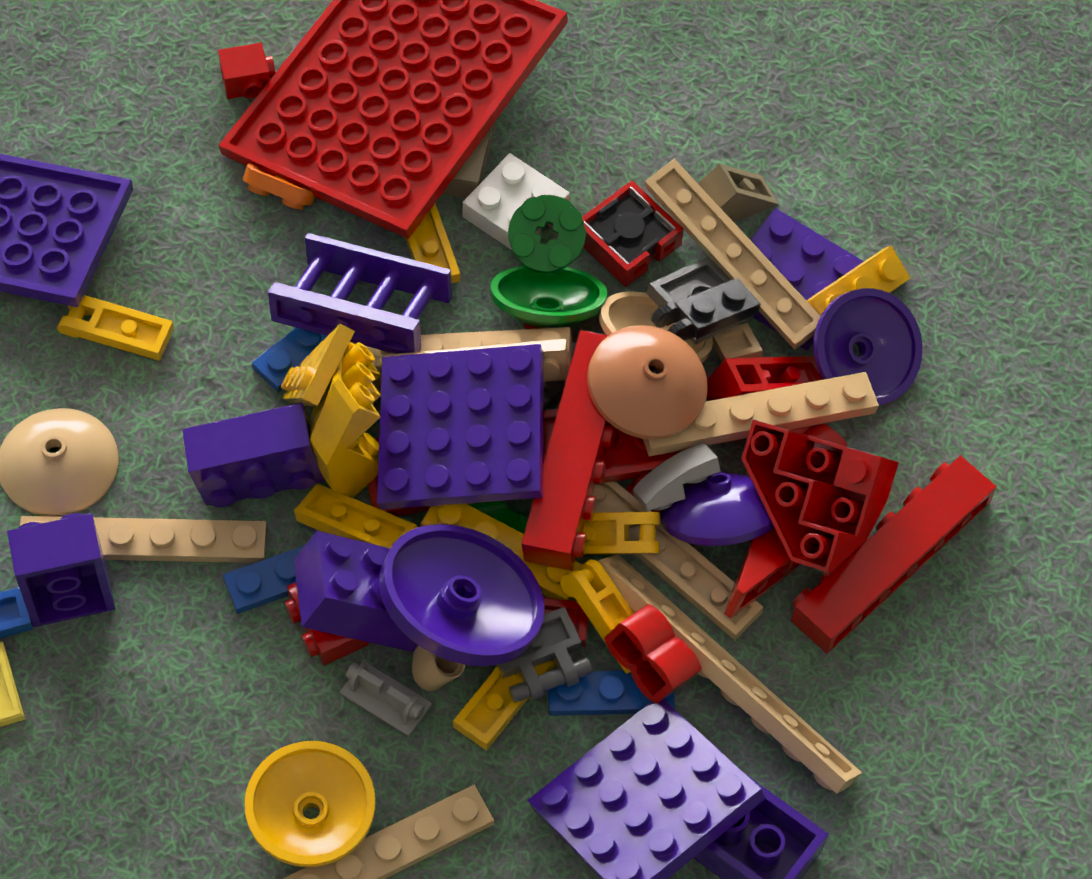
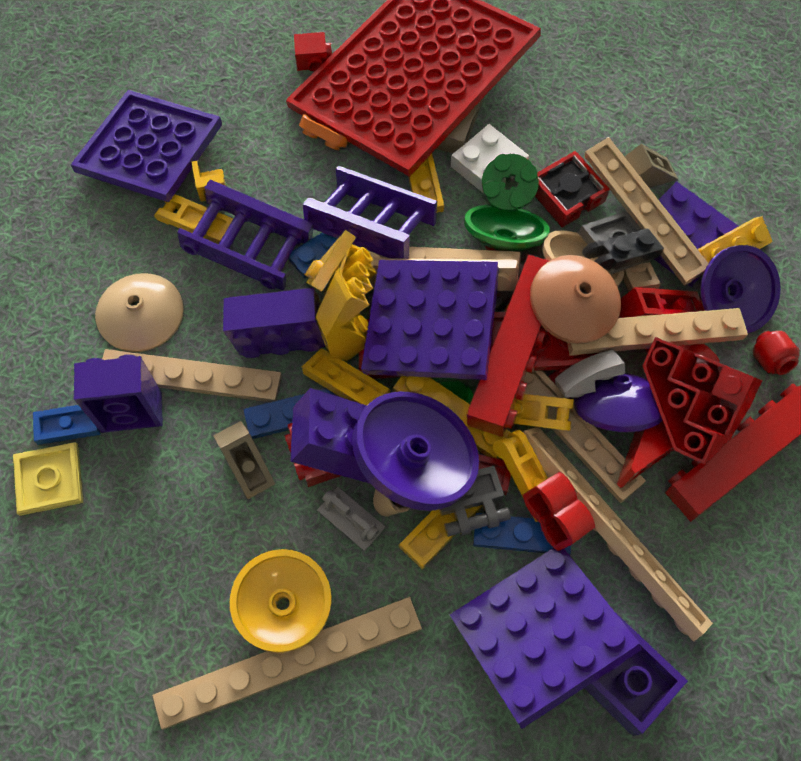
camera: 10 degrees right, 5 degrees up
none -> dark purple fence [177,179,313,291]
none -> yellow panel [191,161,226,202]
none -> dark tan slope [213,421,275,499]
none -> red head [753,330,800,375]

